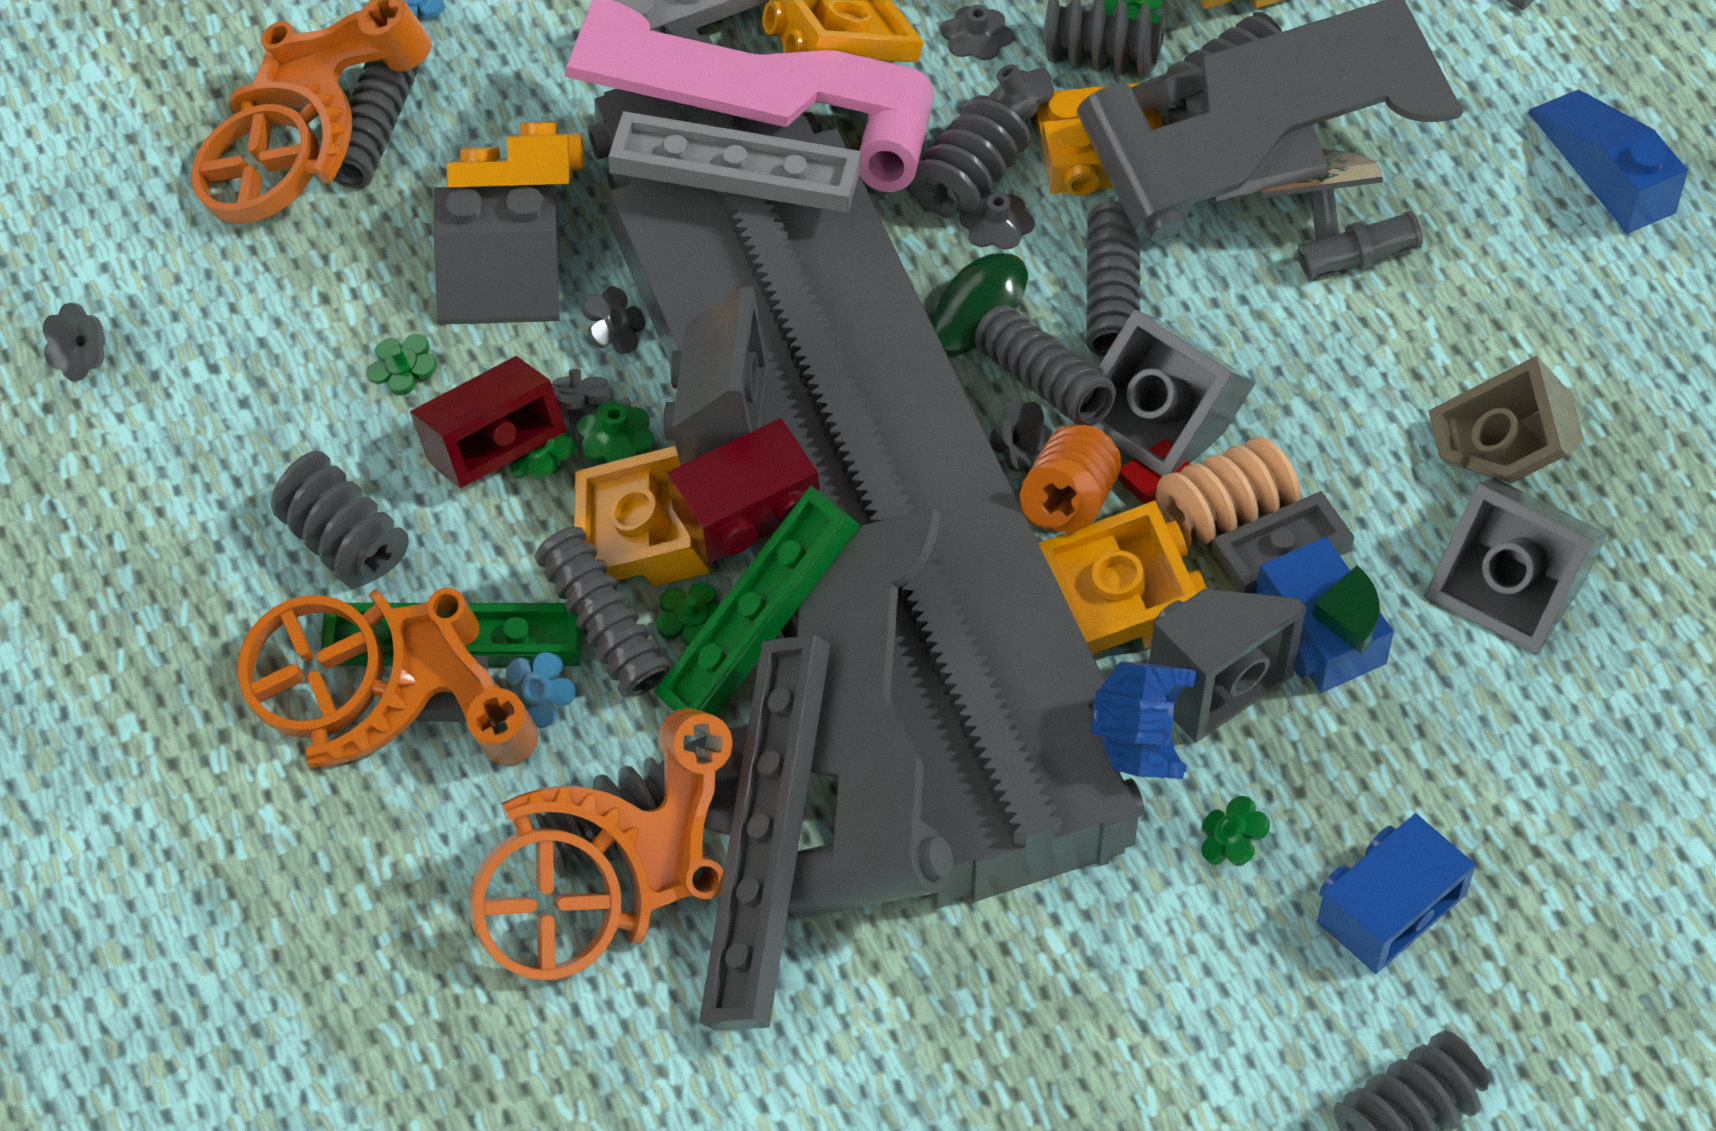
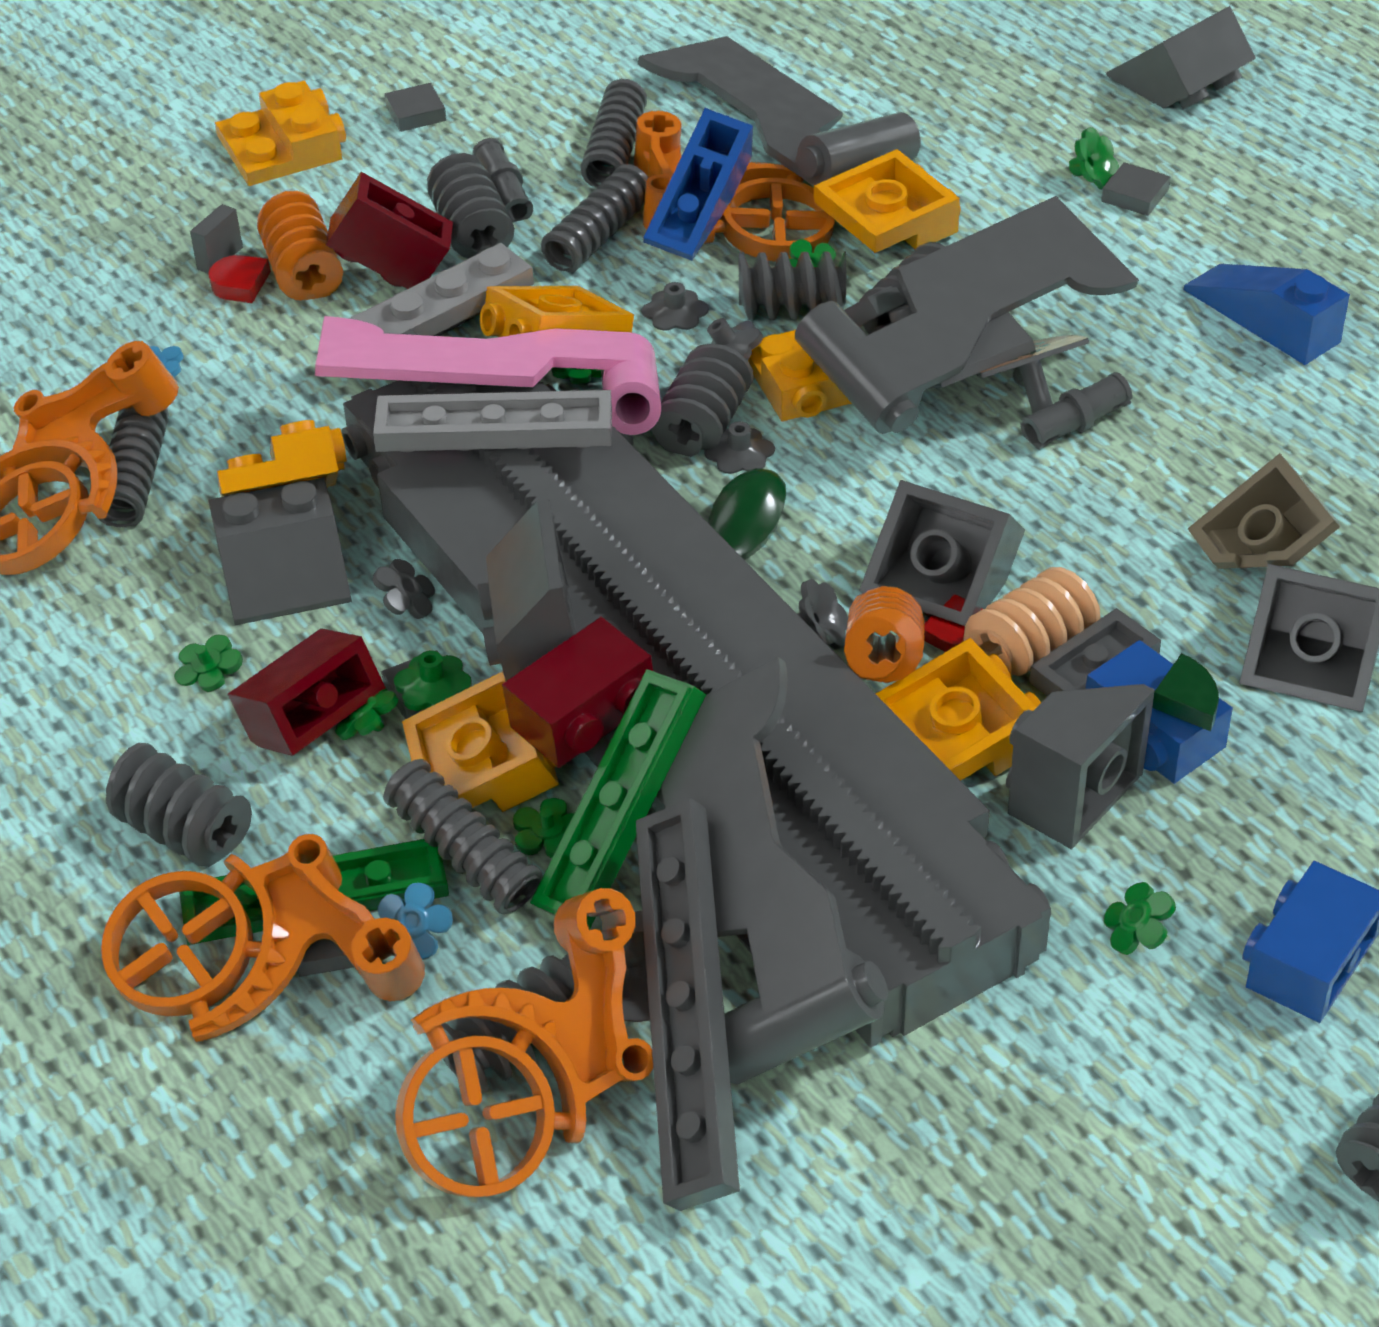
camera: 10 degrees left, 10 degrees down
dark grey plant [552,369,611,410] -> none
dark grey piece [975,305,1116,426] -> none
dark grey piece [1086,201,1141,357] -> none
blue hair [1090,661,1198,779] -> none

